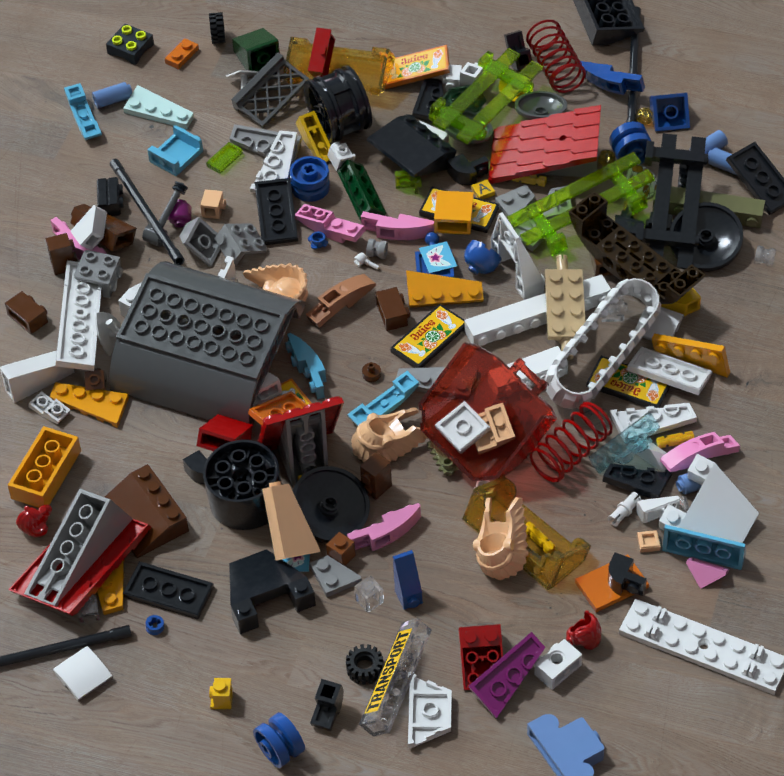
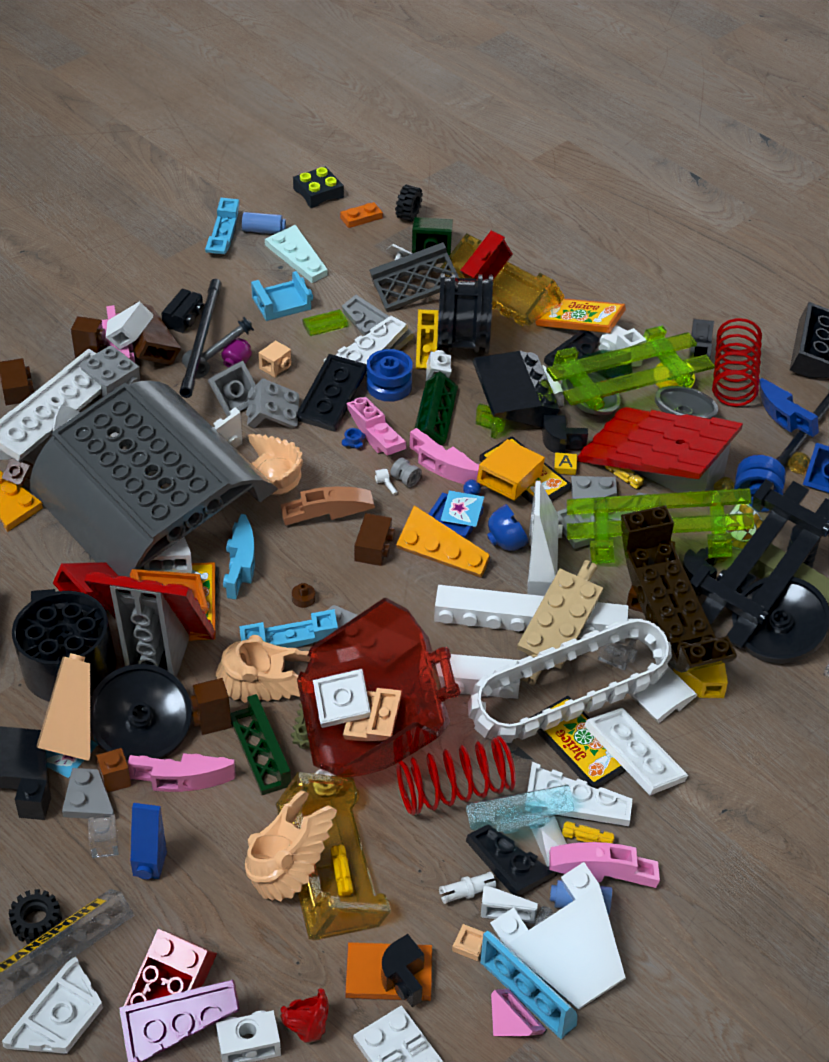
camera: 25 degrees right, 5 degrees down
tile [390,304,465,368] -> none
light orange wing [651,333,730,378] -> none
none -> dark green fence [230,694,291,795]

